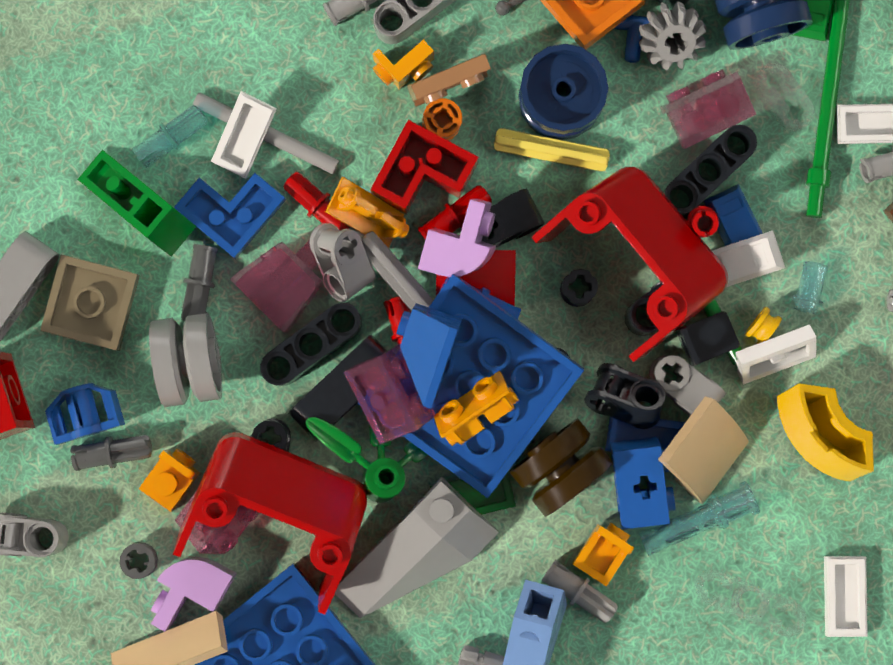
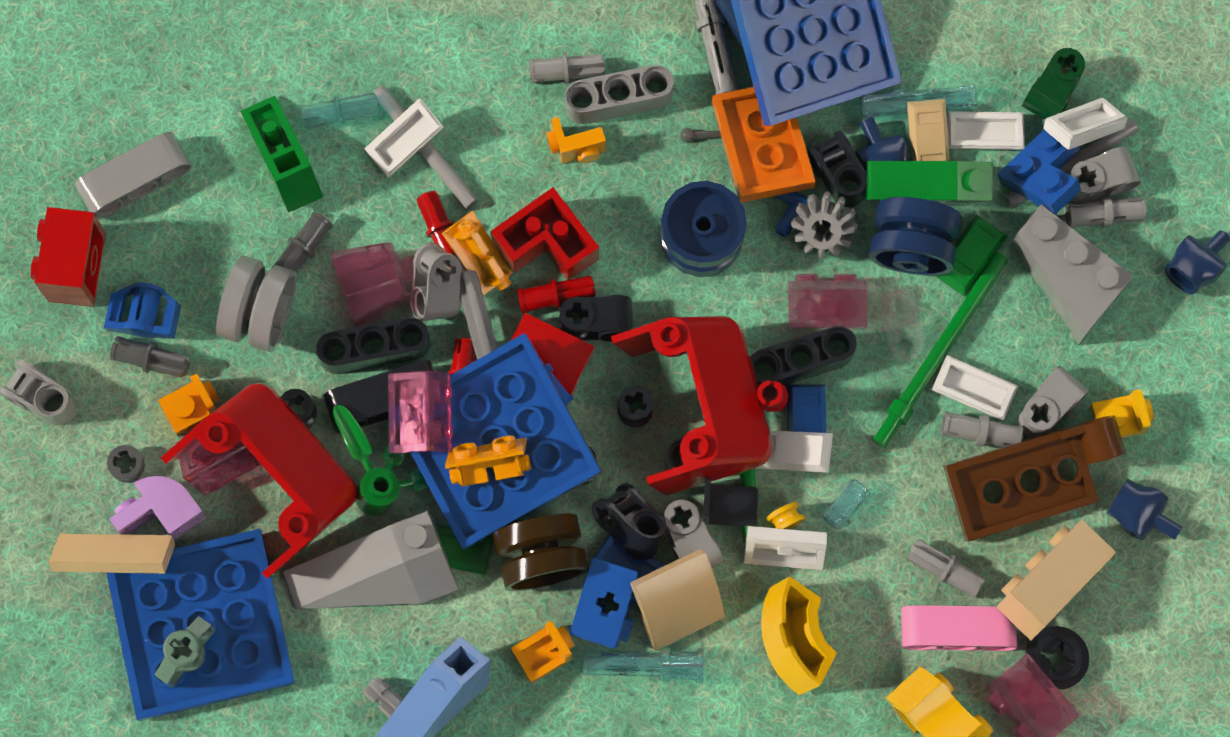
camera: 25 degrees right, 10 degrees down
dark tan plate [40,254,140,351] -> none
blue plate [174,173,286,259] -> none
blue slope [396,303,462,409] -> none
medium nougat plate [407,54,491,107] -> none
lavender brick [418,199,496,277] -> none
orange wheel [422,98,462,141] -> none
light yellow axle [494,128,610,172] -> none
light grey axle [541,559,618,623] -> none

